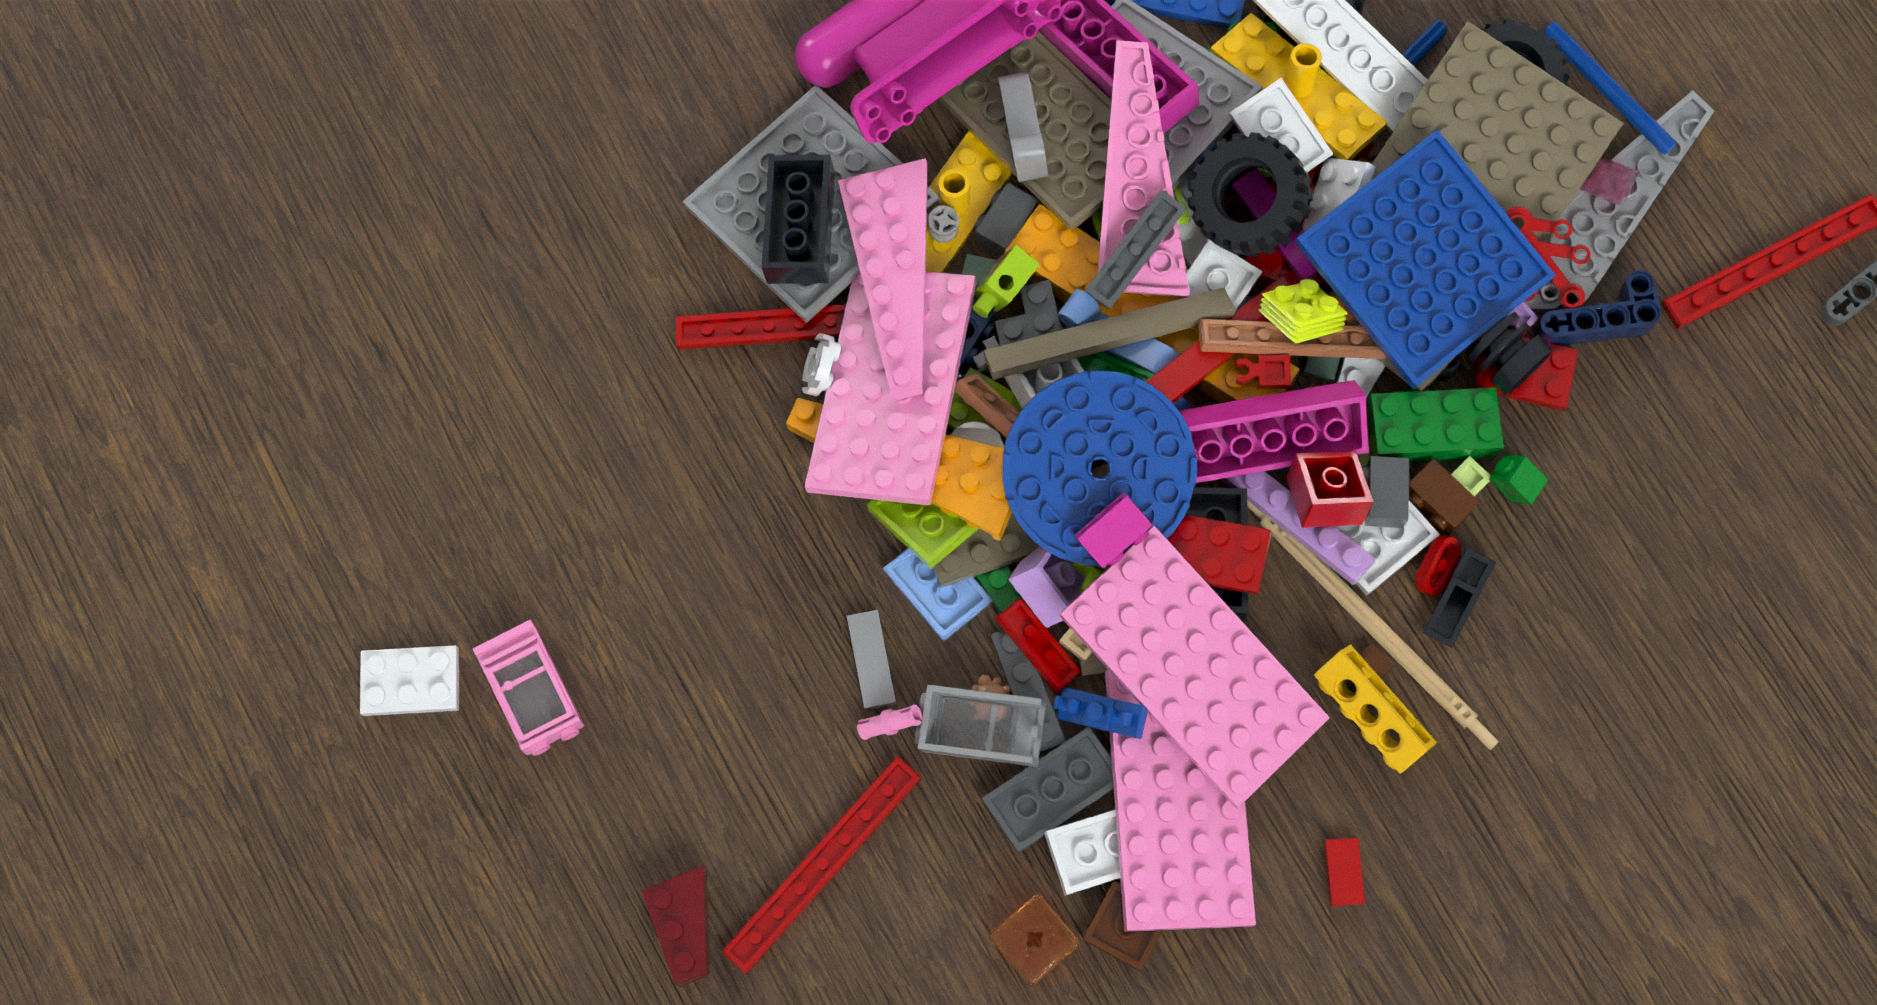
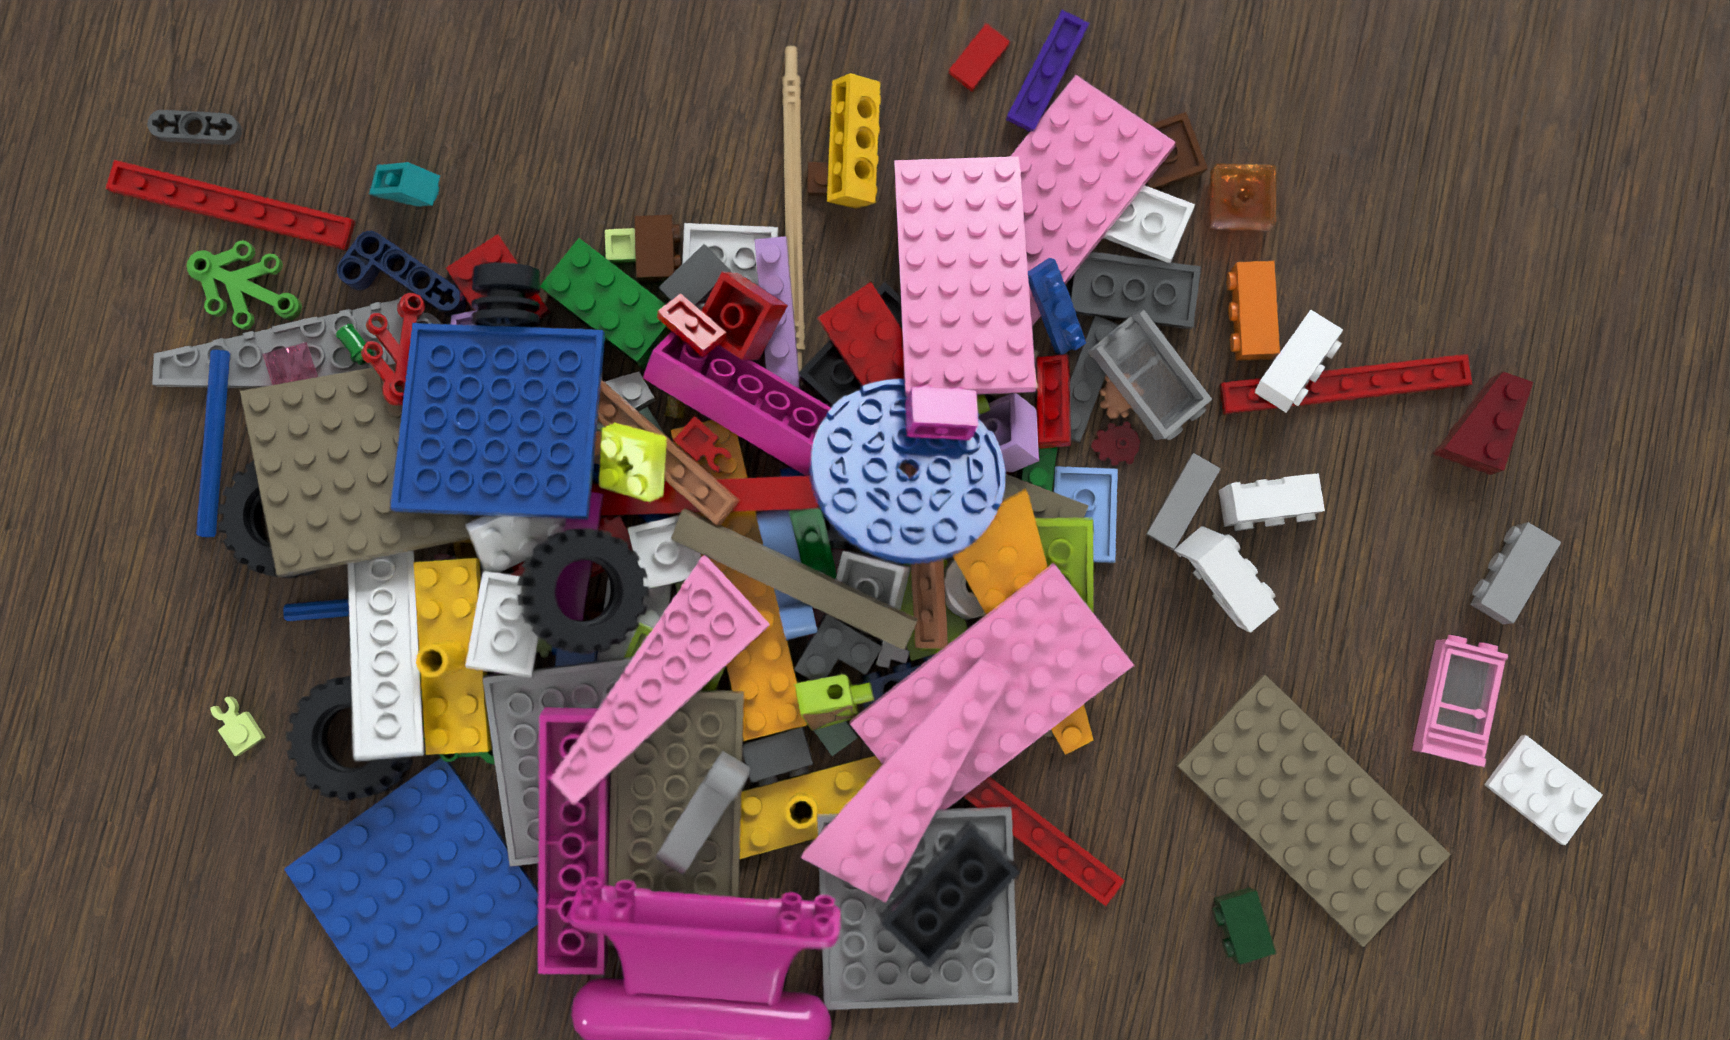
camera: 145 degrees left, 10 degrees up
white plate [802,333,841,397] -> none
bright pink pin [857,705,922,740] -> none
light grey wheel [928,205,959,243] -> none
dark grey plate [1085,189,1187,310] -> none
red plate [1415,535,1461,596] -> none
black slope [1423,547,1496,648] -> none
green brick [1489,454,1548,505] -> none
none -> bright green plant [187,240,302,330]
none -> green pin [336,323,375,365]
none -> teal slope [369,162,440,206]
none -> plate [657,293,726,357]
none -> dark purple plate [1006,10,1089,132]
none -> dark red piece [1091,421,1140,466]
none -> white wedge [1174,526,1279,633]
none -> dark tan plate [1176,675,1451,947]
none -> dark green brick [1212,887,1276,965]
none -> white wedge [1219,473,1325,531]
none -> orange brick [1226,261,1280,361]
none -> white brick [1254,310,1343,413]
none -> light grey brick [1470,522,1561,624]

